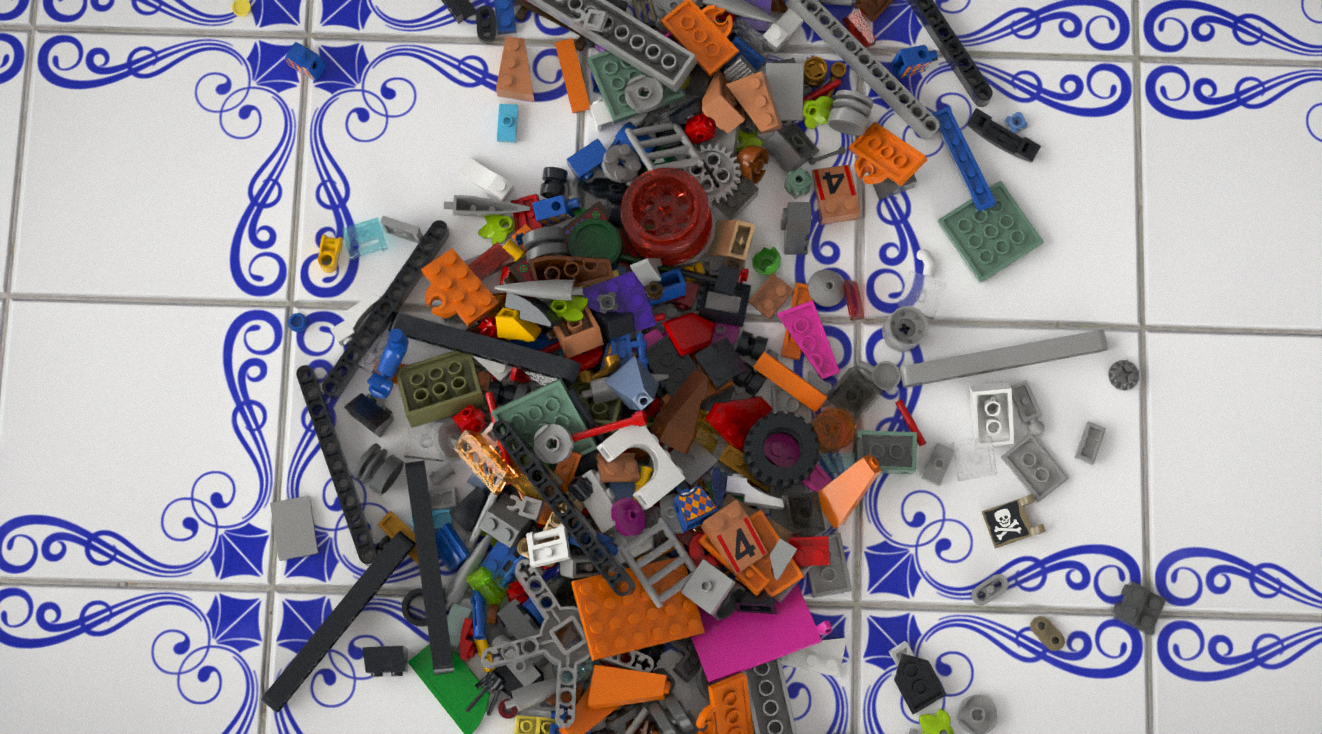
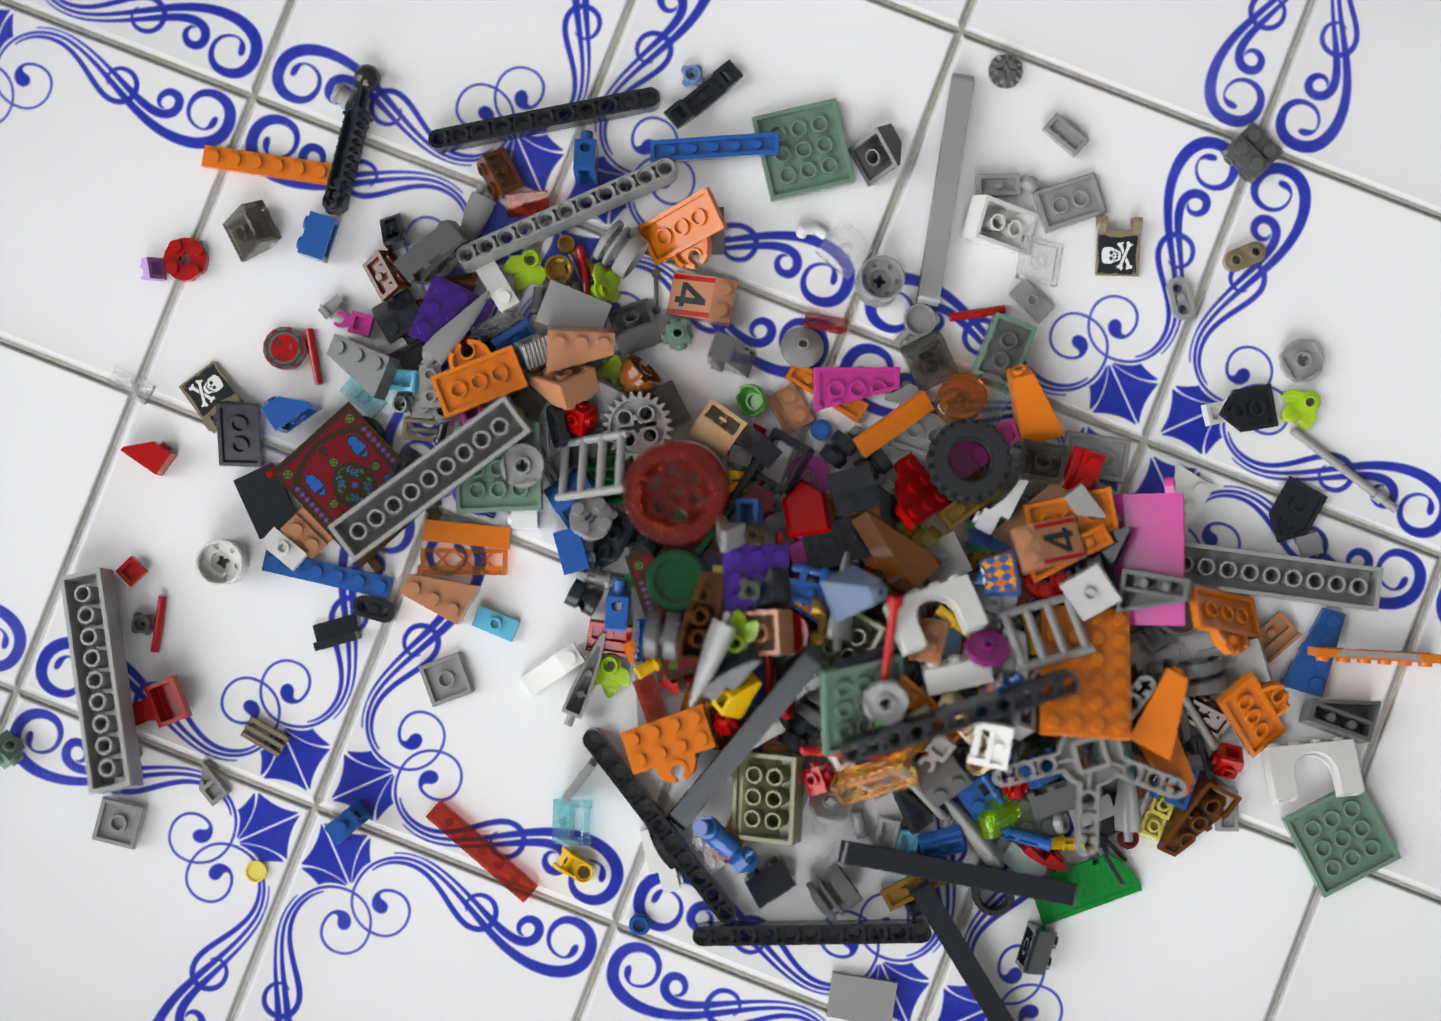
camera: 70 degrees left, 10 degrees up
reddish brown tile [487,603,499,624] -> none
black gear [567,475,594,502] -> none
light grey plate [572,9,608,32] -> none
none -> clear orange fence [418,548,508,575]
none -> light grey tile [418,651,475,707]
none -> clear red tile [426,800,538,903]
none -> lime plate [503,249,546,290]
none -> blue plate [811,419,832,441]
none -> dark grey slope [848,123,902,187]
none -> dark grey wedge [1116,568,1194,612]

